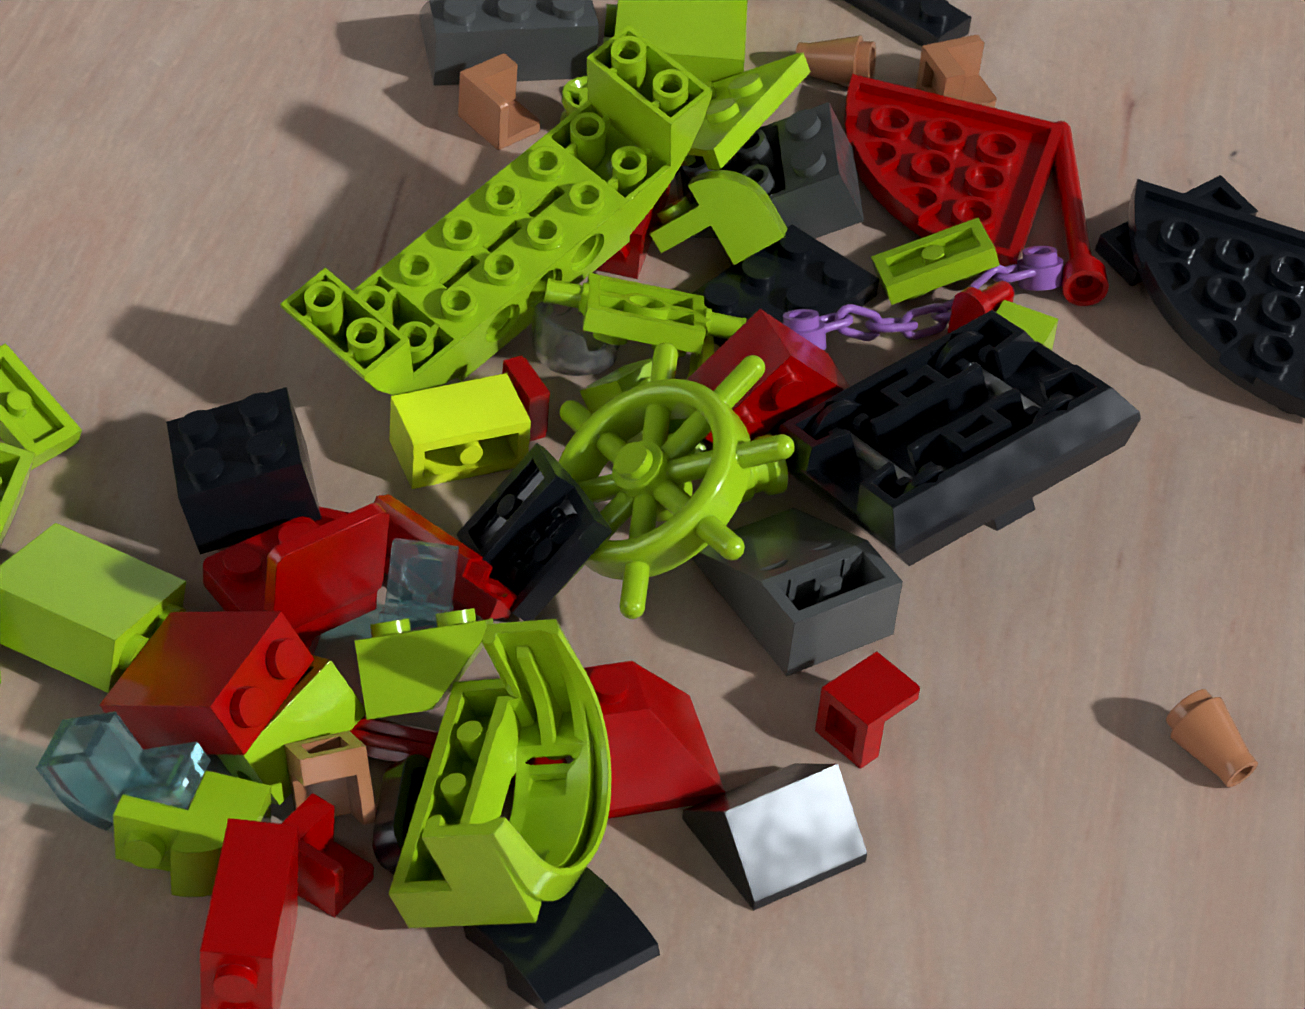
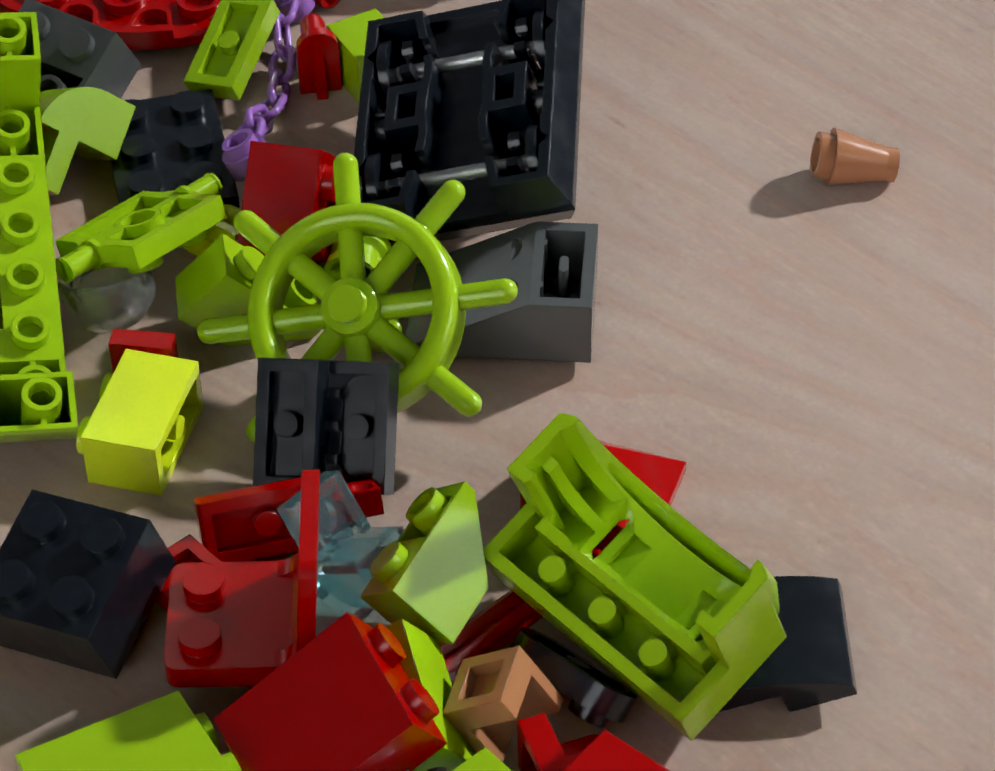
camera: 50 degrees left, 0 degrees up
slope [682,763,867,911] -> none
red panel [815,651,920,769] -> none

